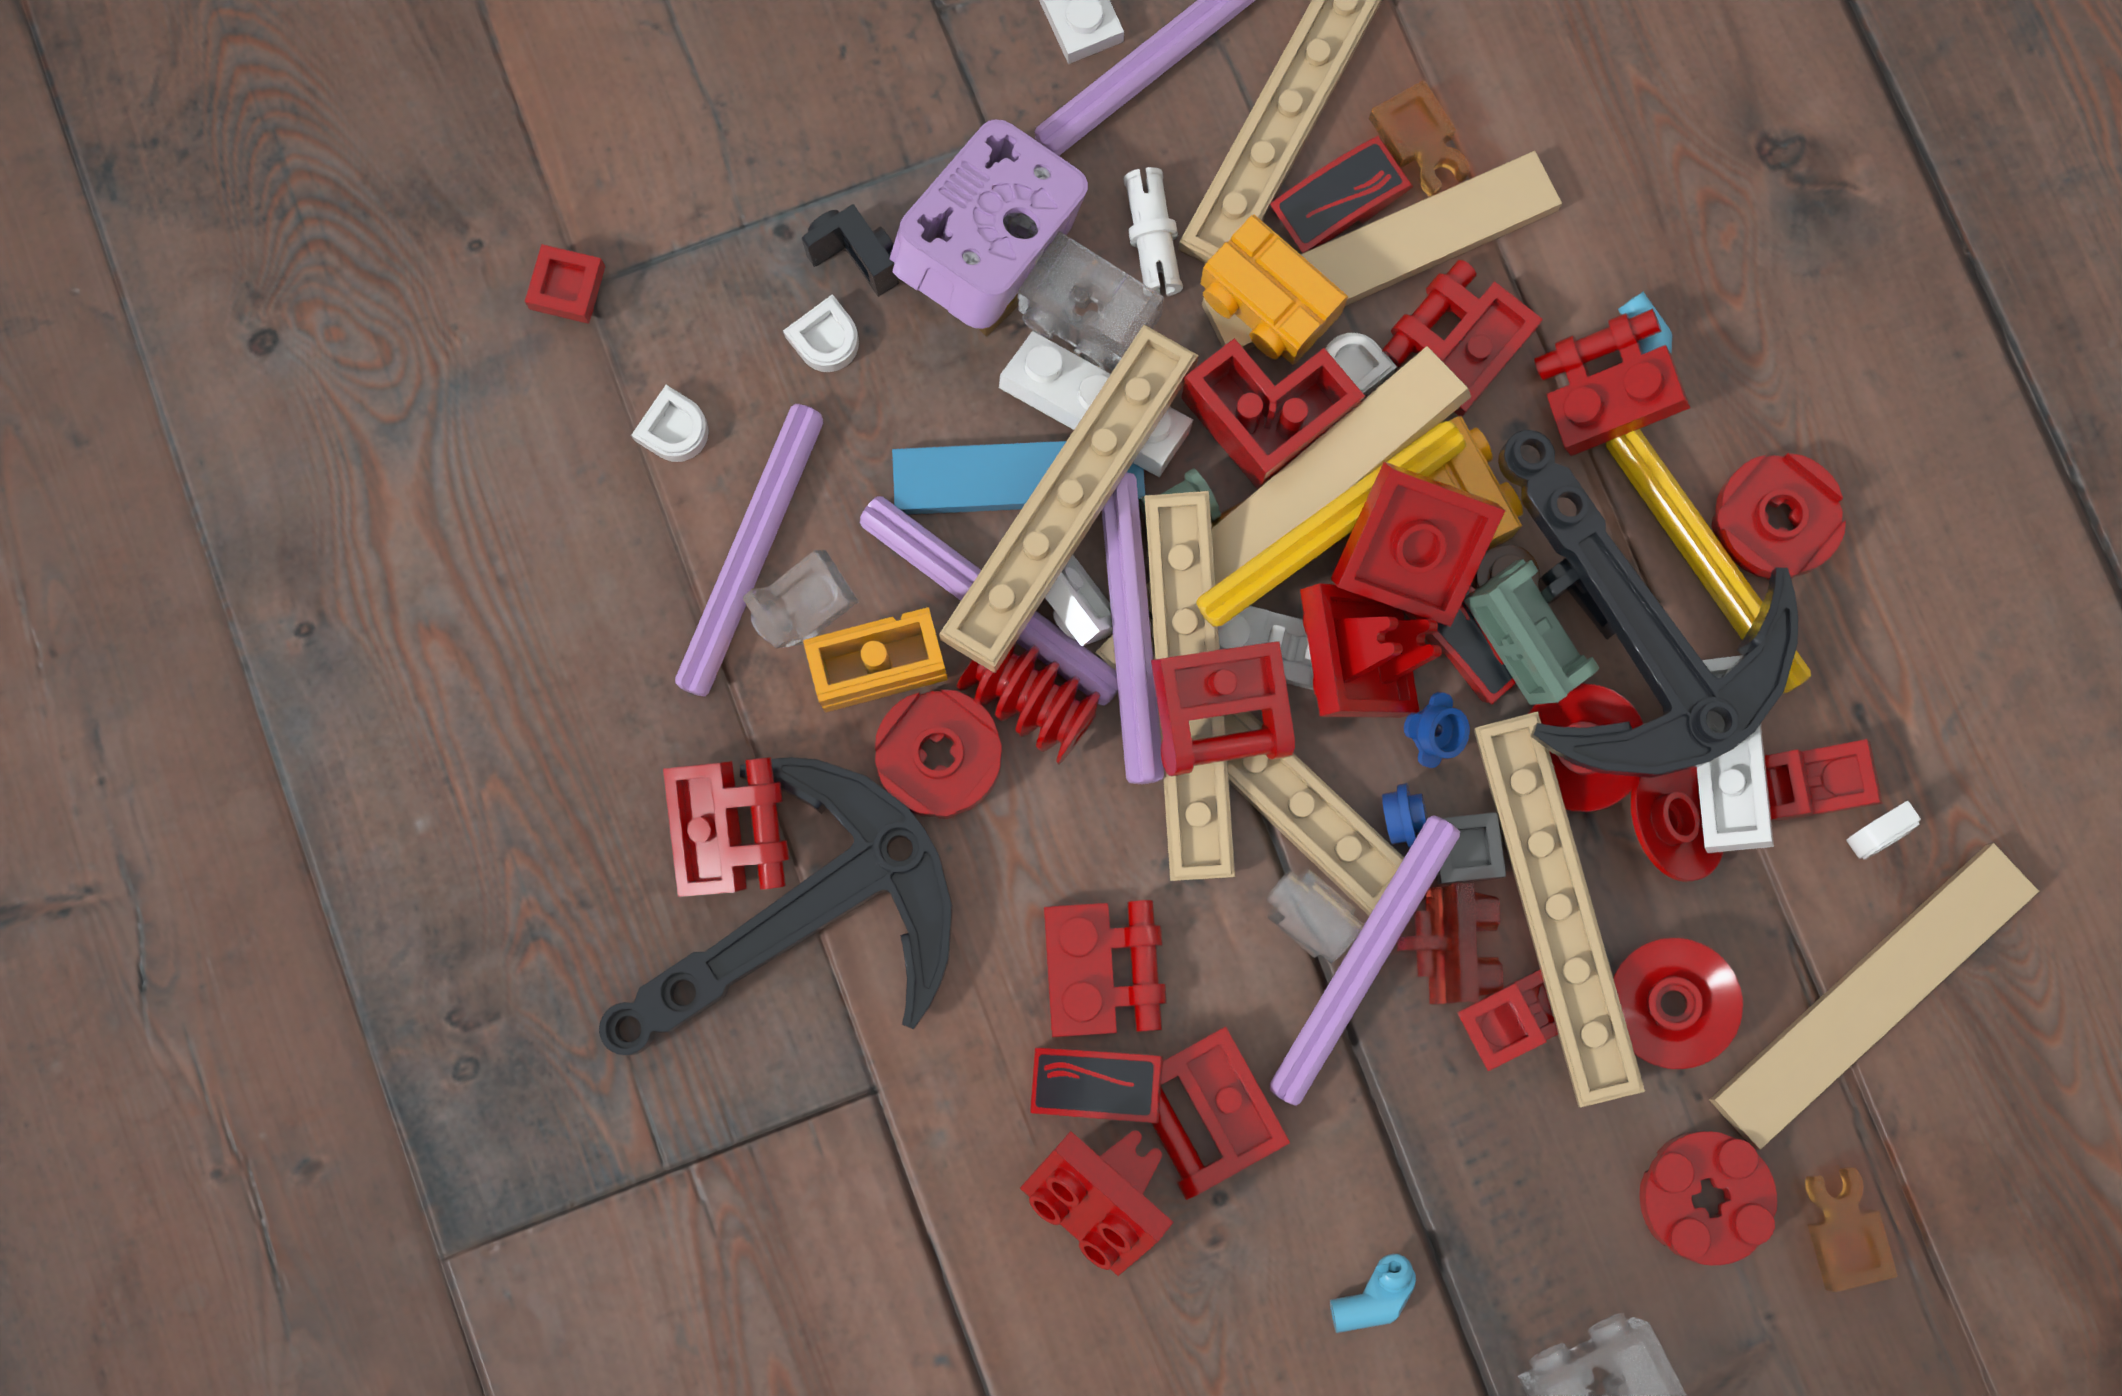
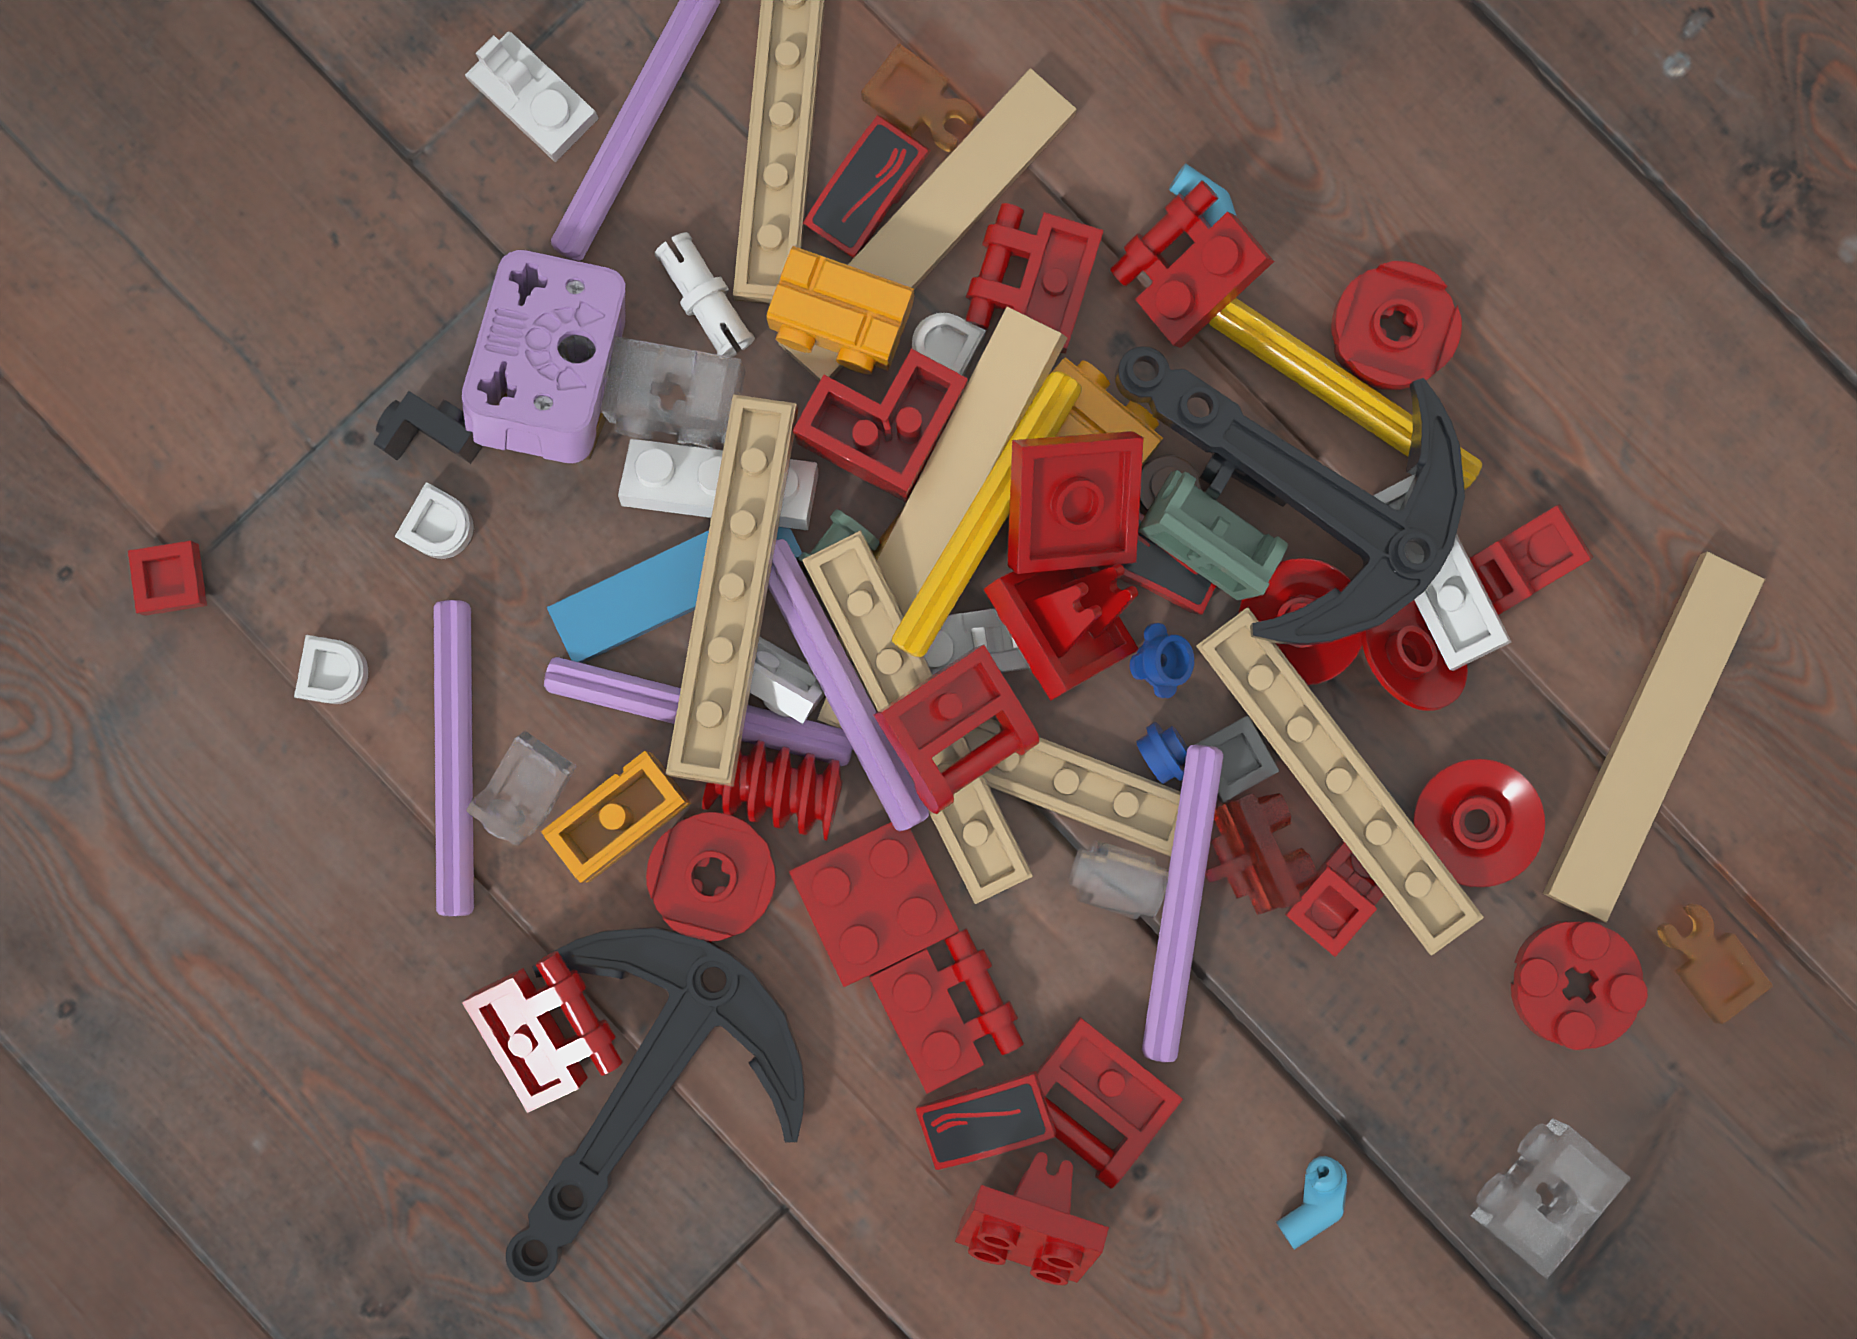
camera: 25 degrees left, 5 degrees up
white tile [1846,801,1921,860] -> none
none -> red plate [789,822,960,987]

